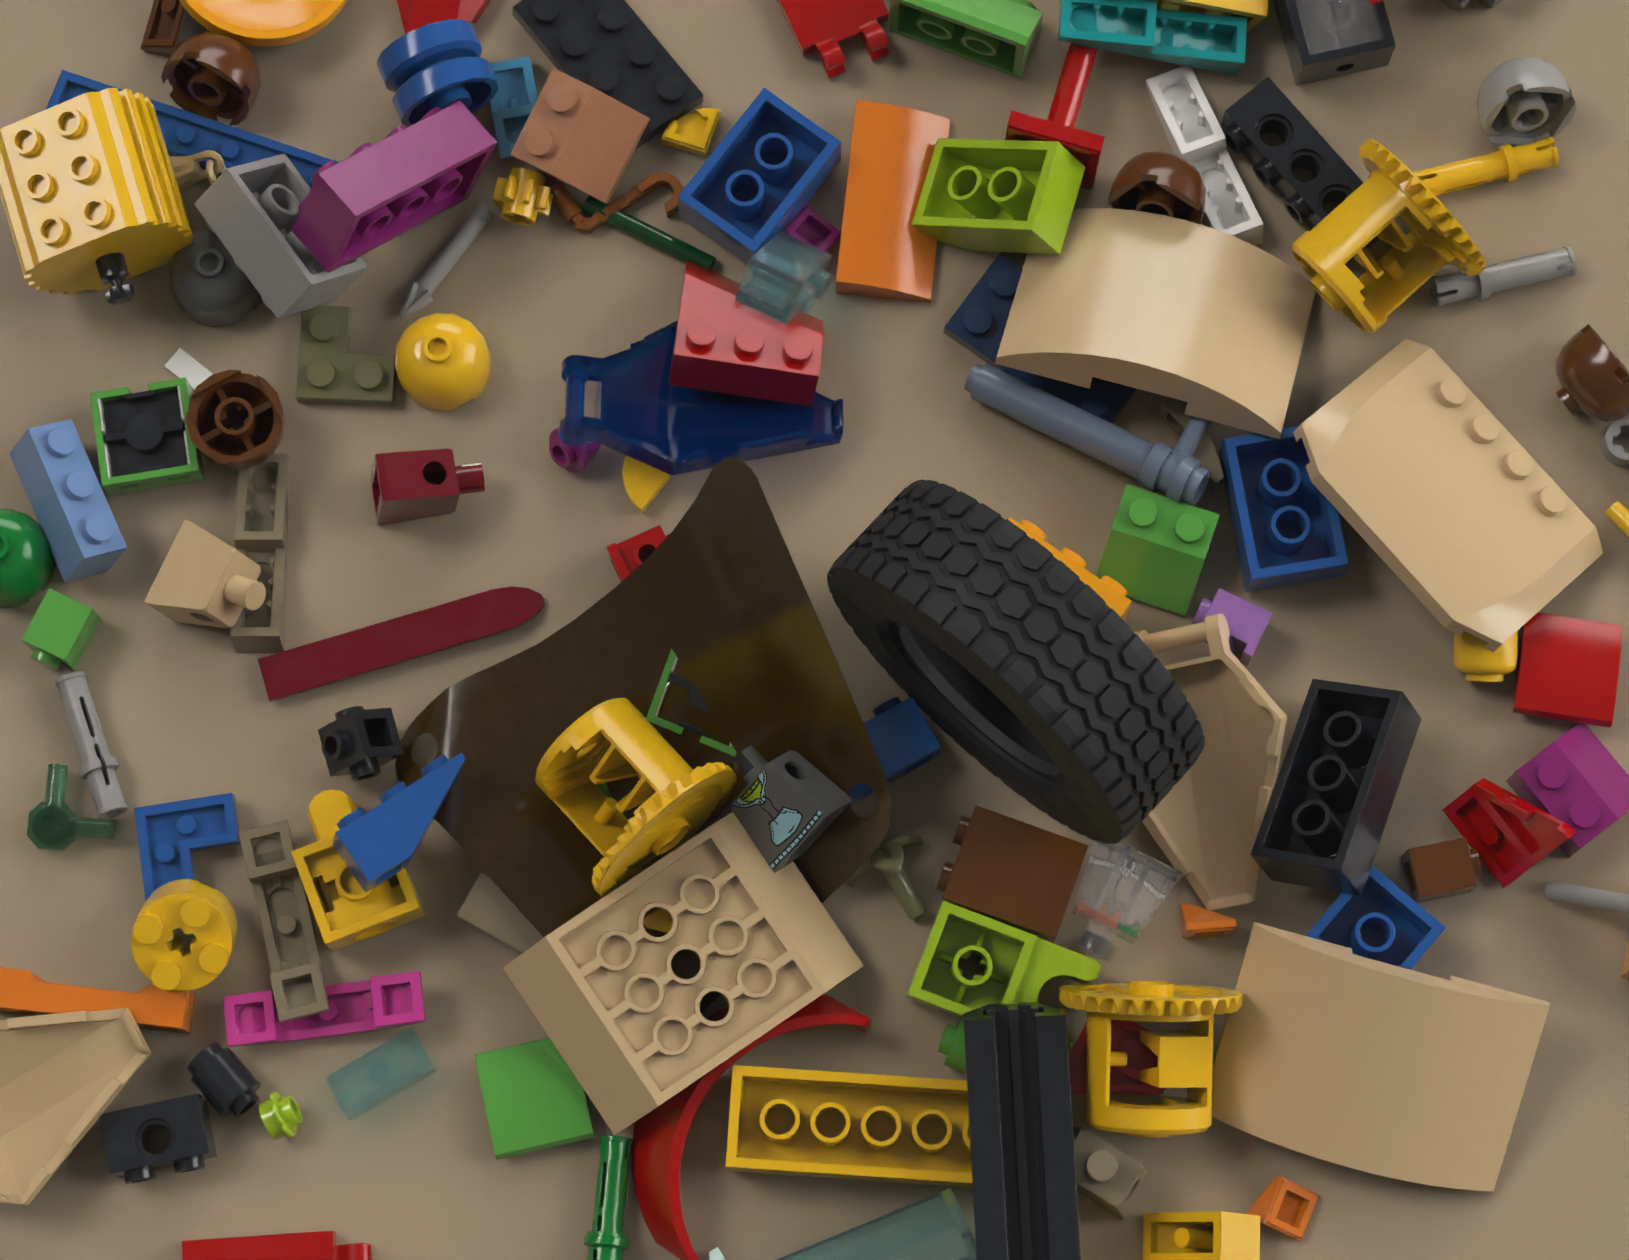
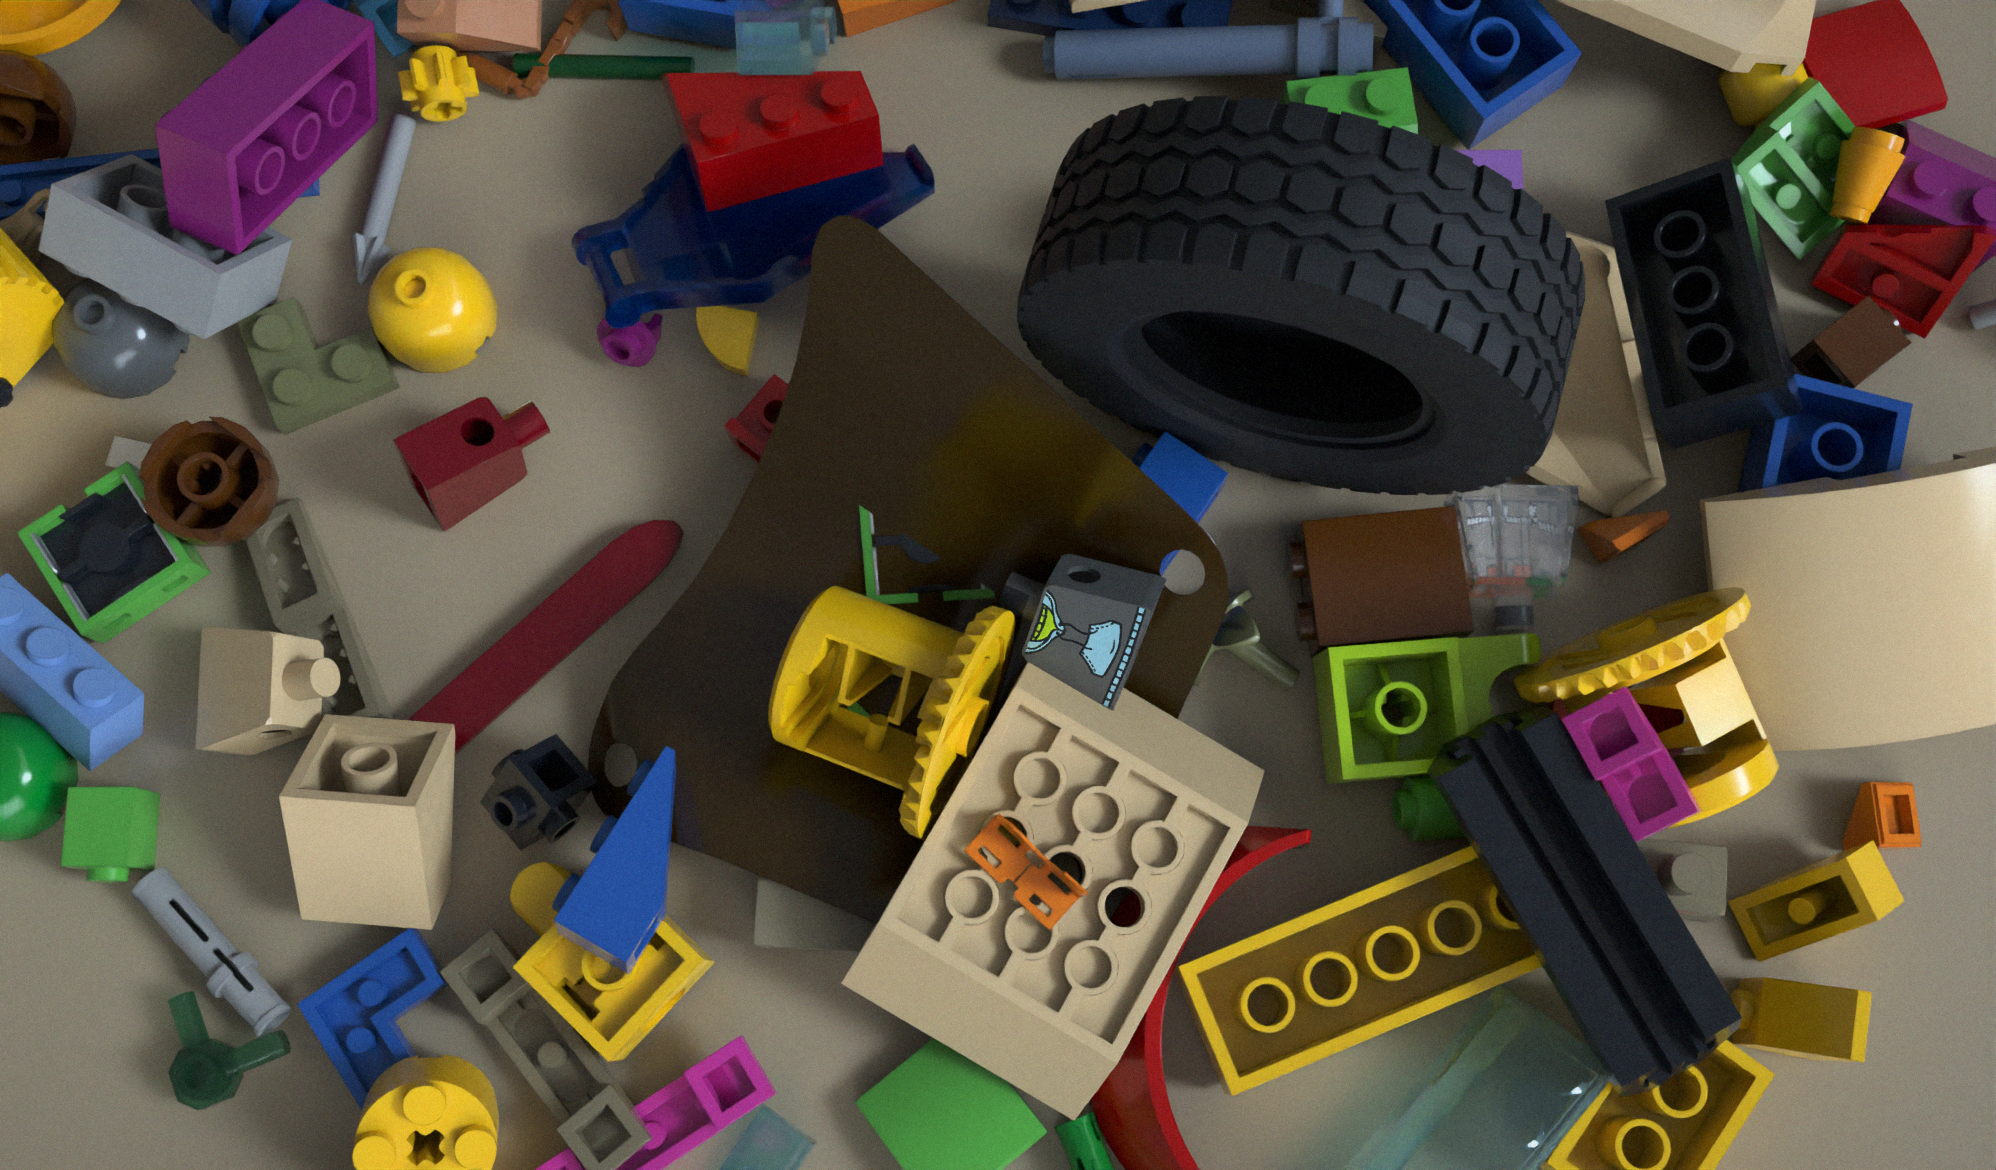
camera: 25 degrees left, 0 degrees up
none -> tan slope [279,714,455,930]
none -> orange piece [964,813,1089,931]
none -> dark pink slope [1562,687,1702,842]
none -> bright green slope [1732,77,1856,260]
none -> light orange cone [1829,127,1905,225]

